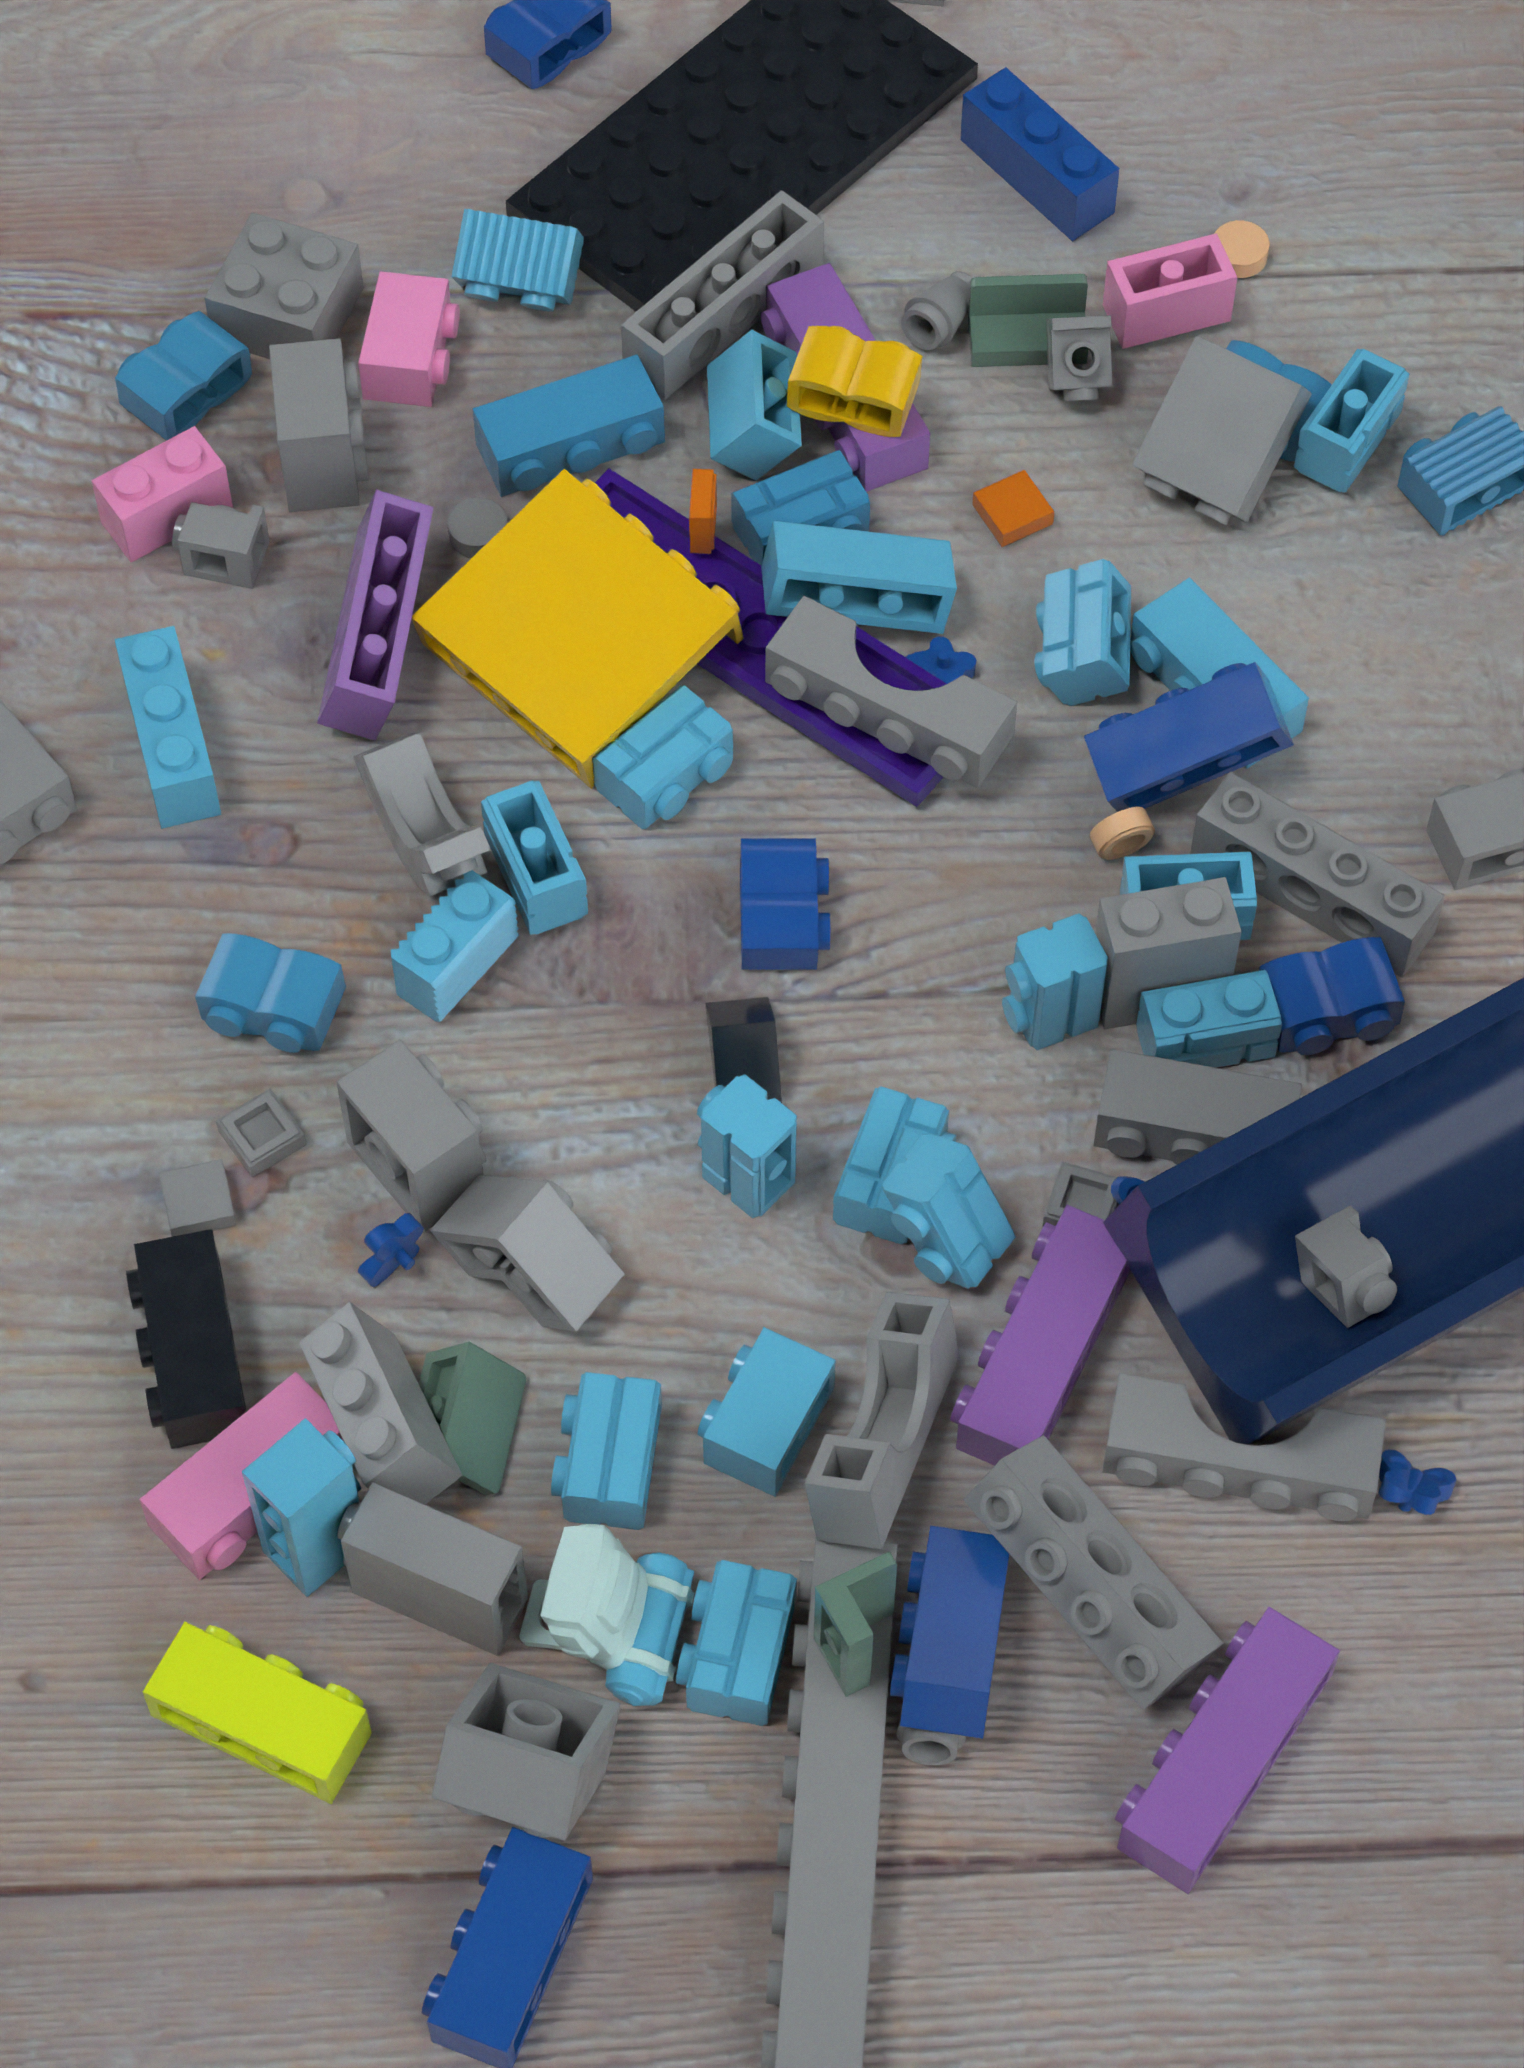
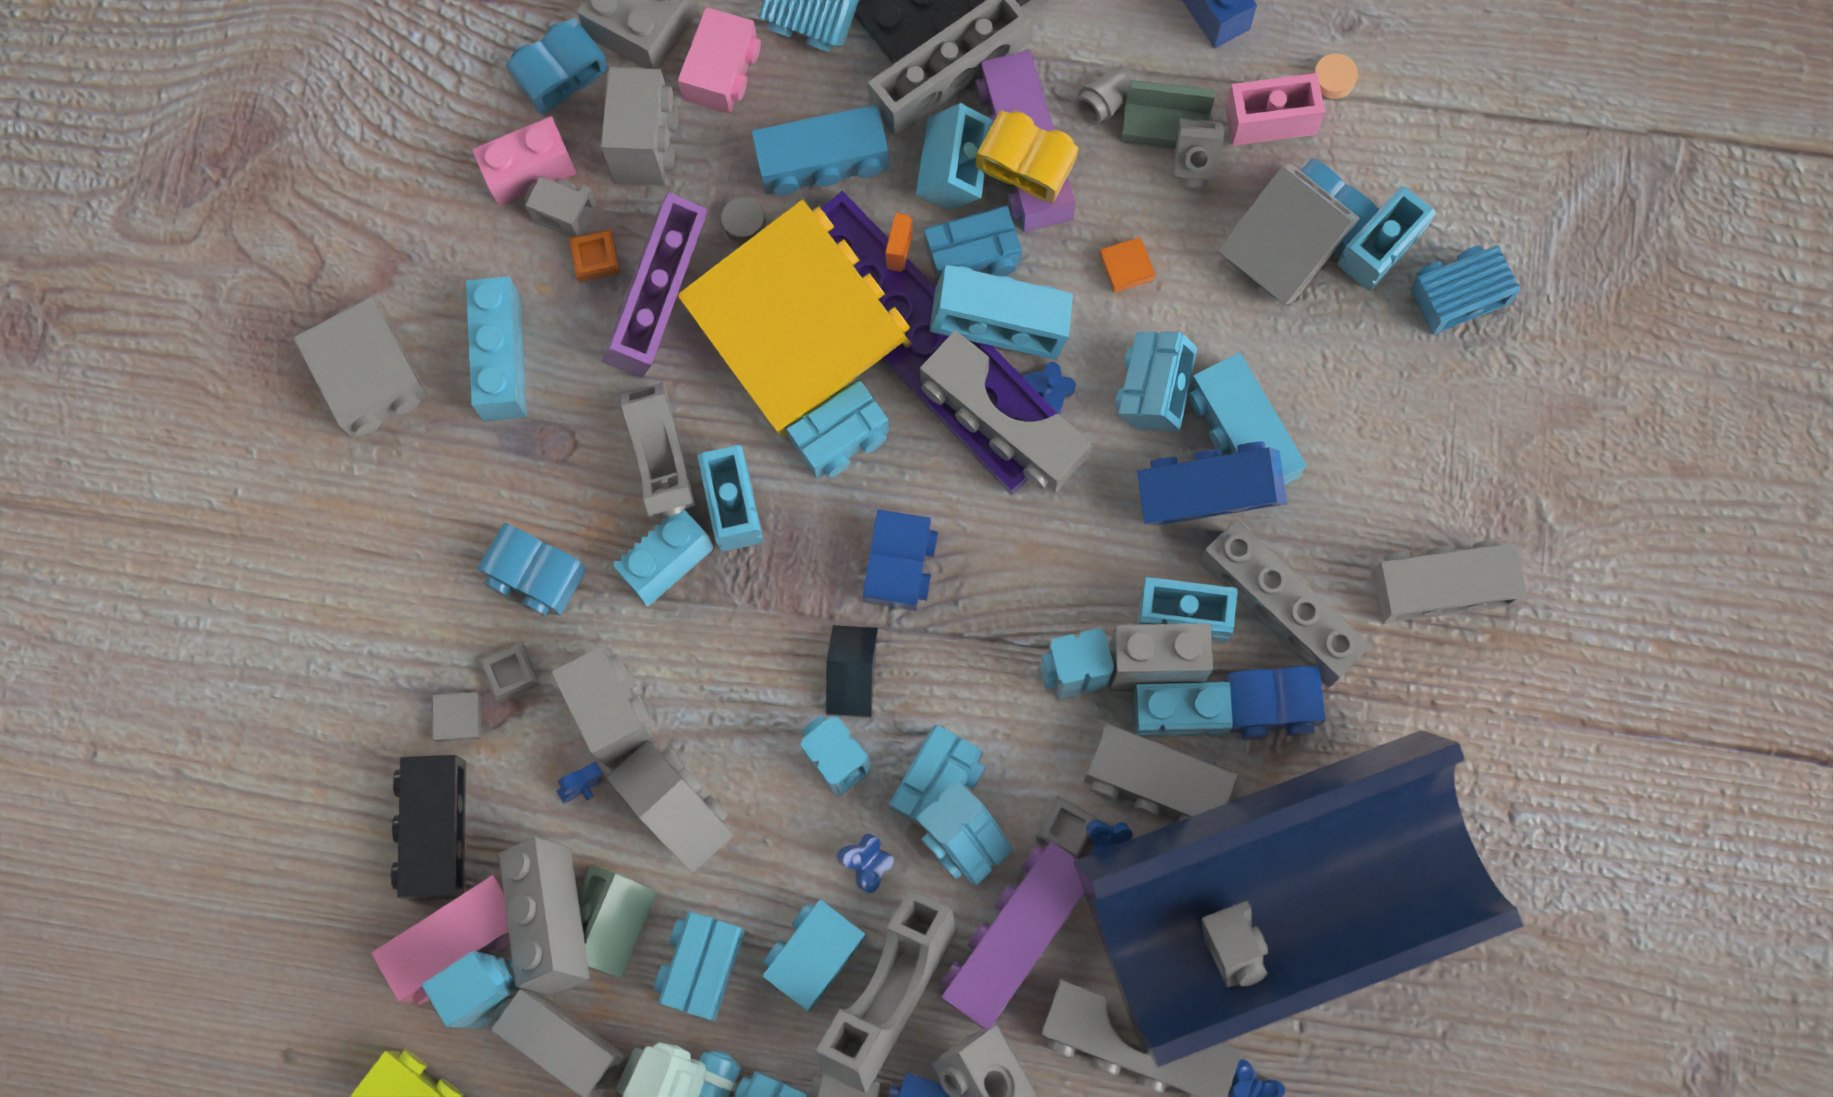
camera: 15 degrees right, 15 degrees up
light nougat tile [1089,807,1155,860] -> none
none -> orange tile [569,229,621,283]
none -> blue piece [837,833,894,893]

